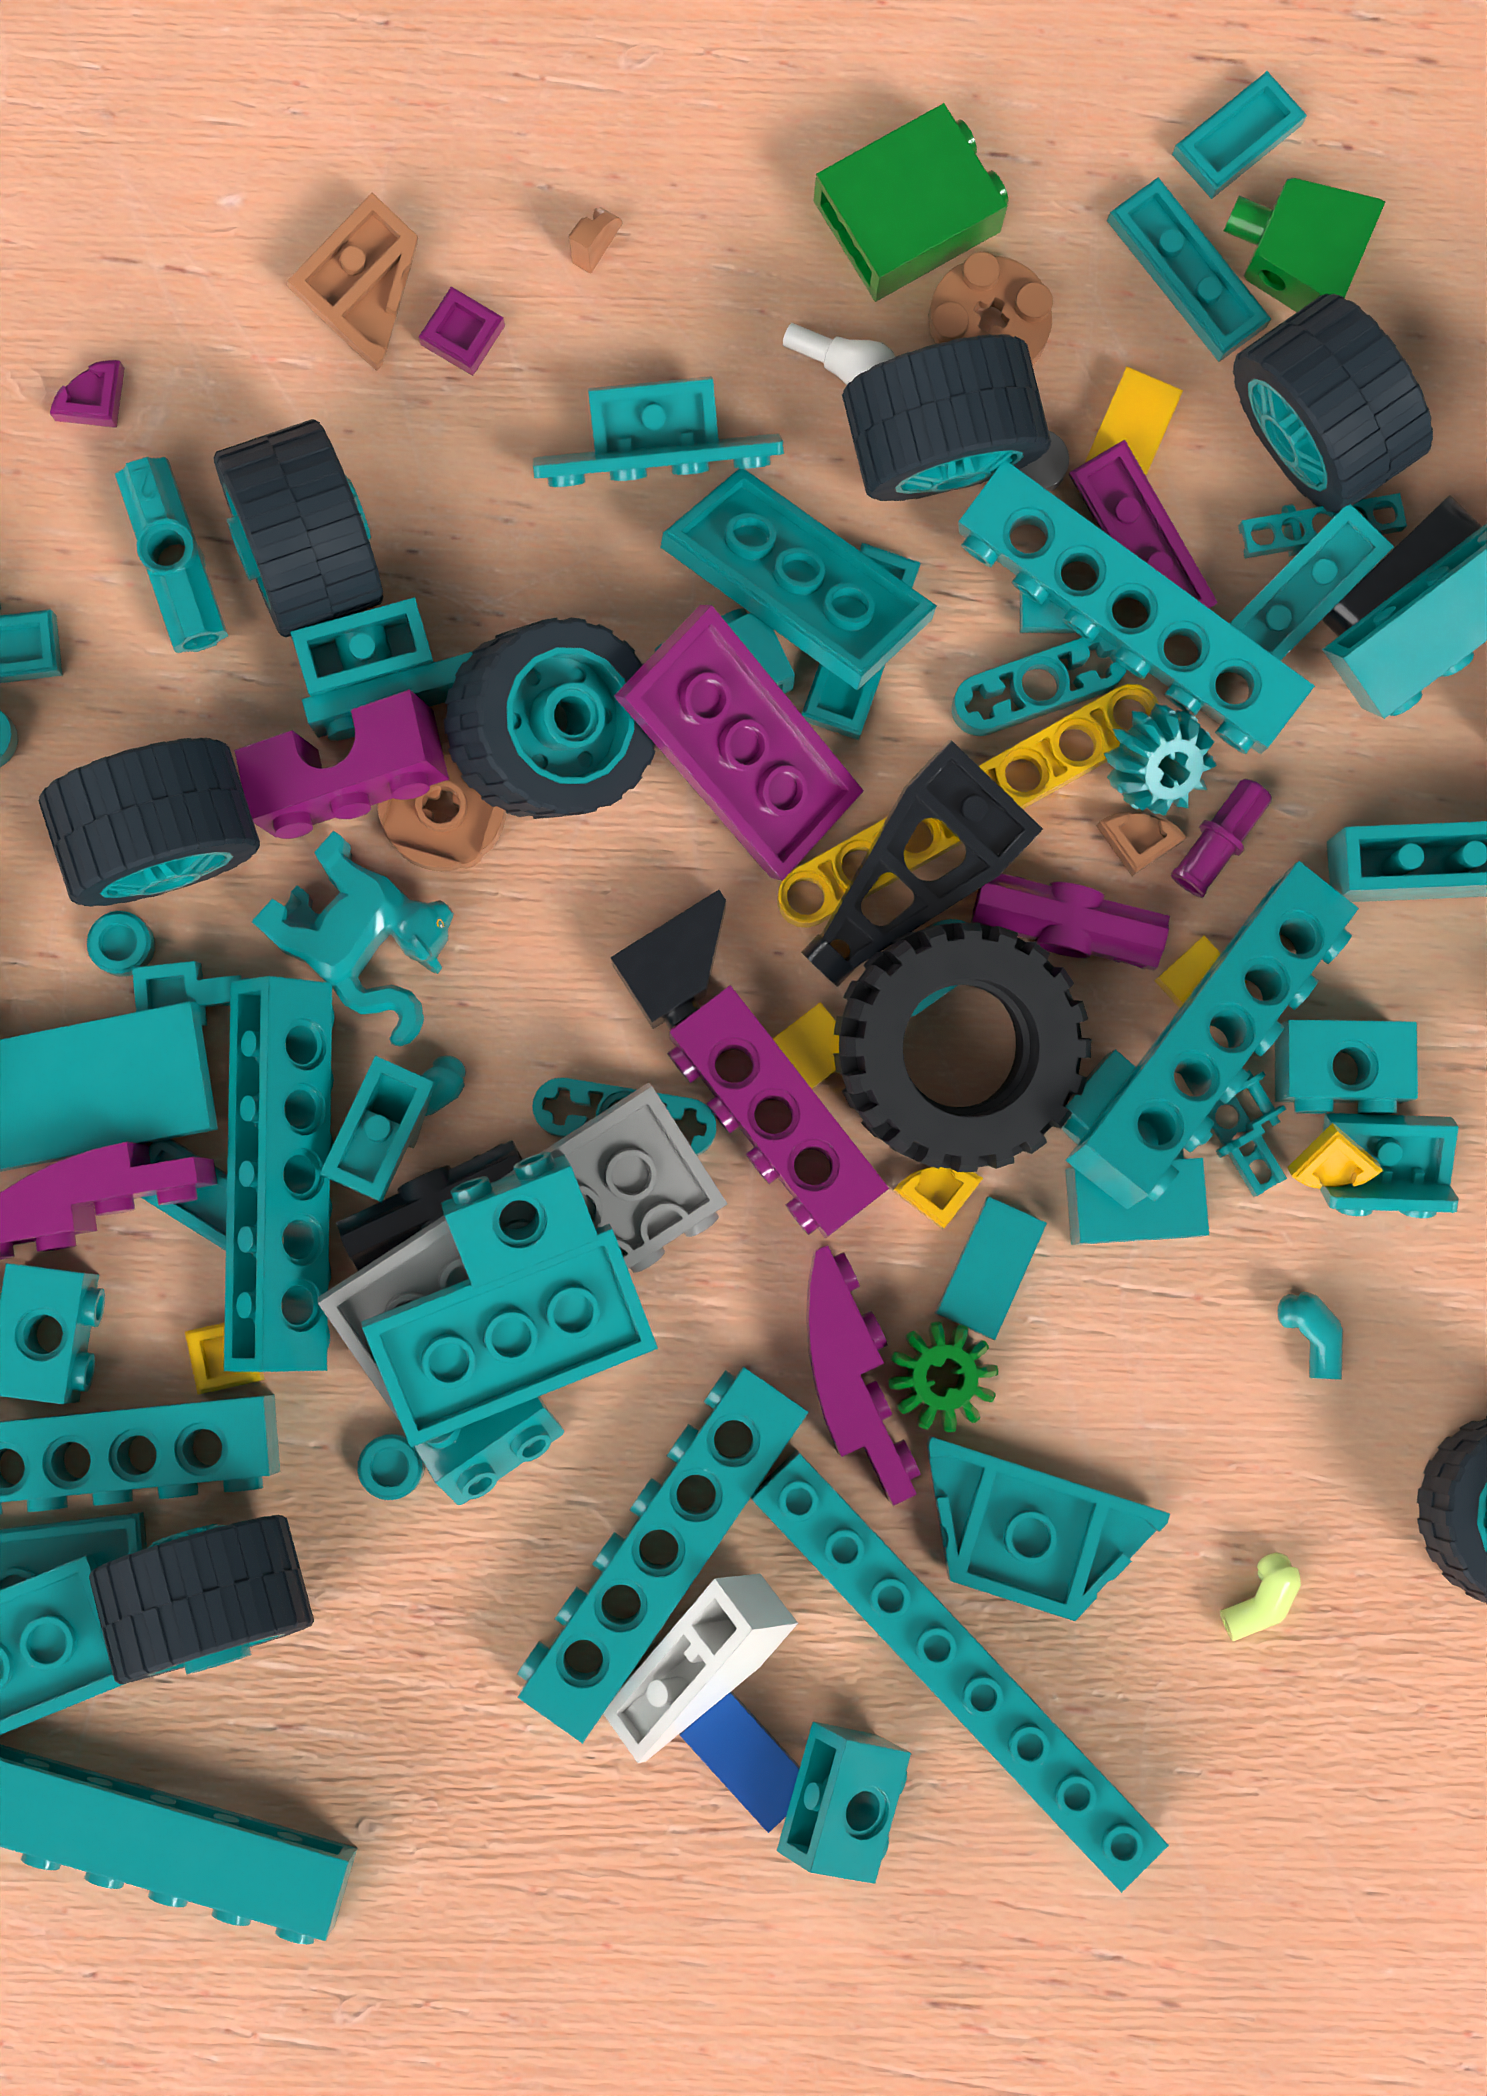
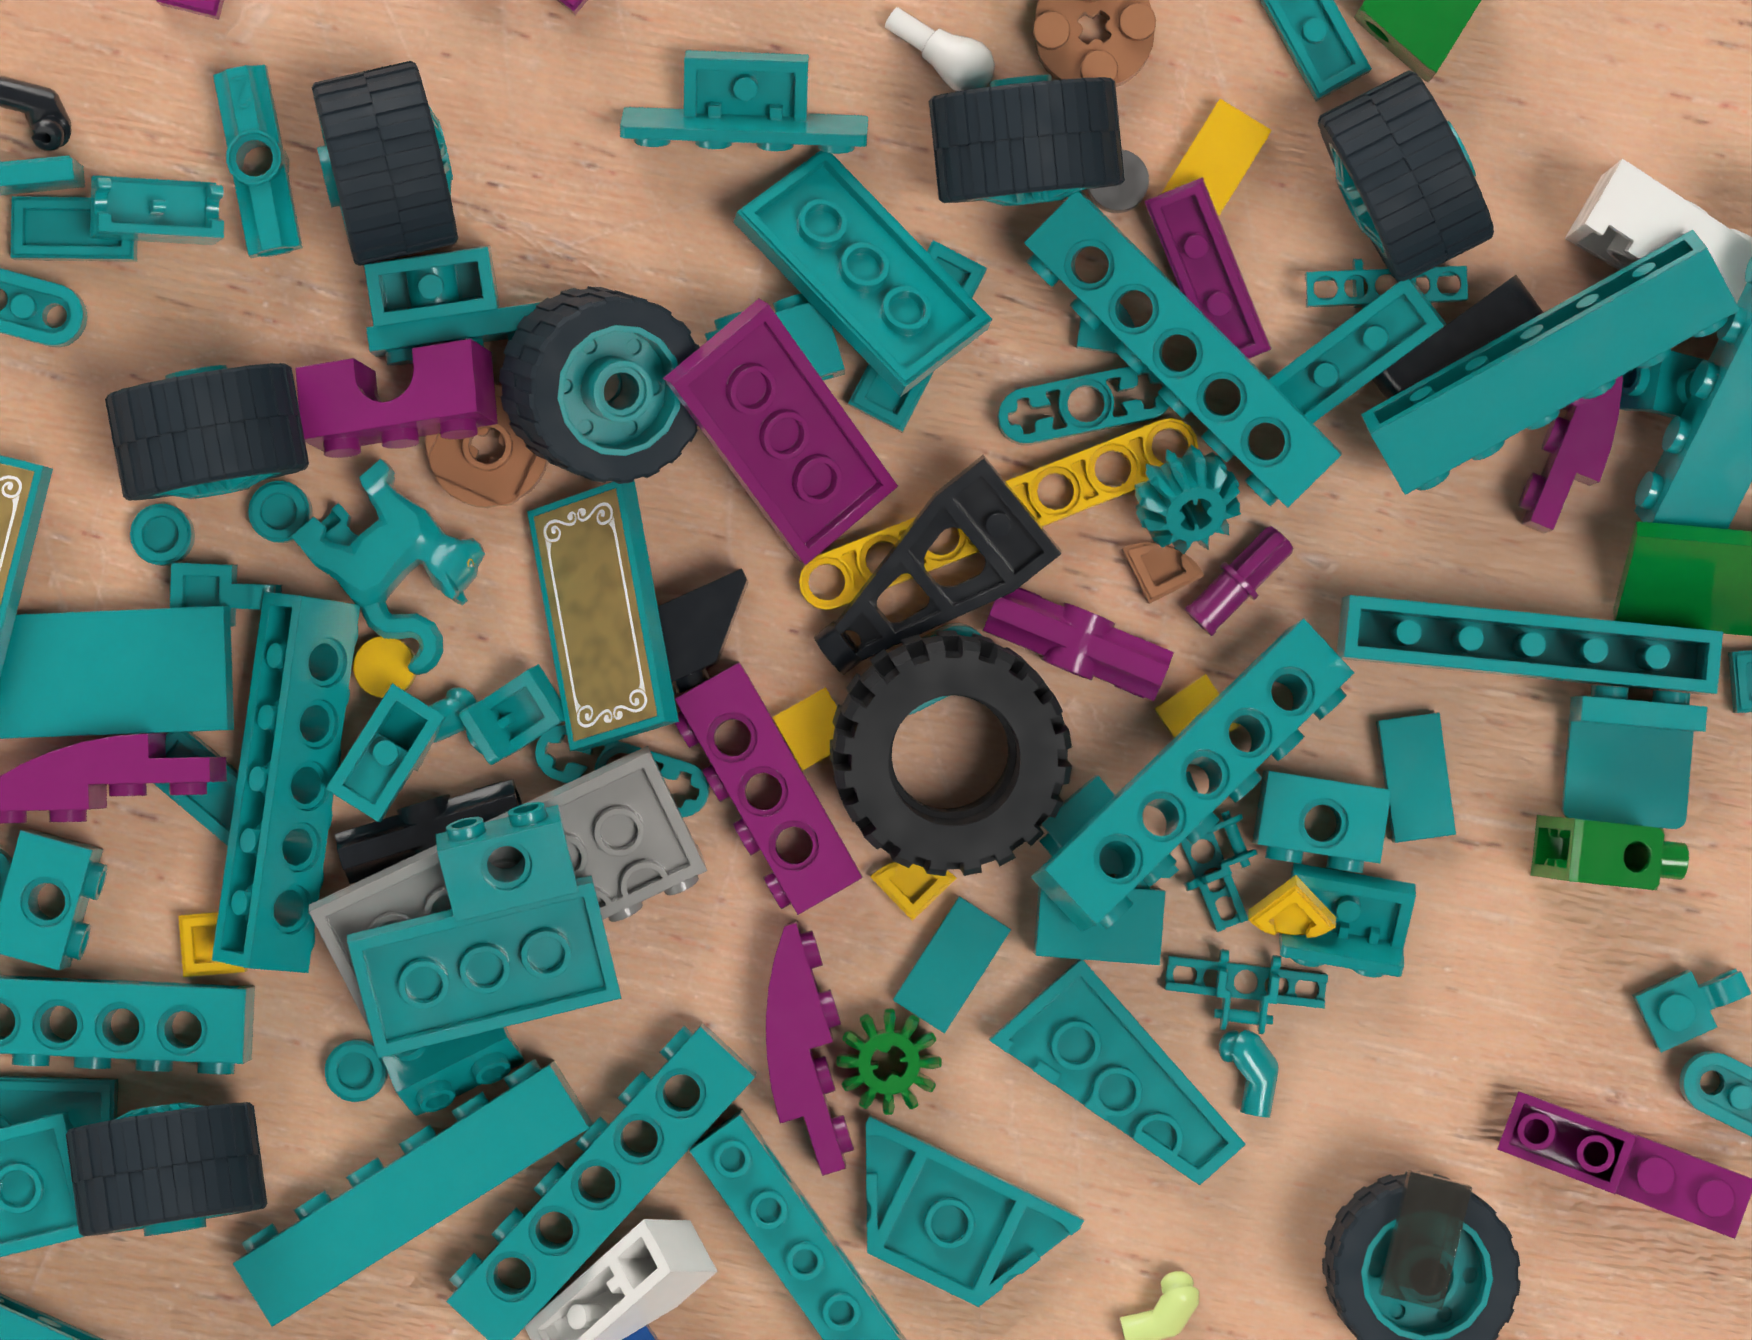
camera: 15 degrees right, 5 degrees up
none -> teal hinge [90,175,224,245]
none -> teal brick [233,1059,593,1327]
none -> teal tile [248,481,313,543]
none -> yellow tile [353,636,416,698]
none -> teal bracket [459,664,564,765]
none -> pearl gold tile [527,480,679,751]
none -> teal wing [989,959,1246,1185]
none -> teal piece [1164,949,1328,1034]
none -> teal tile [1376,713,1456,843]

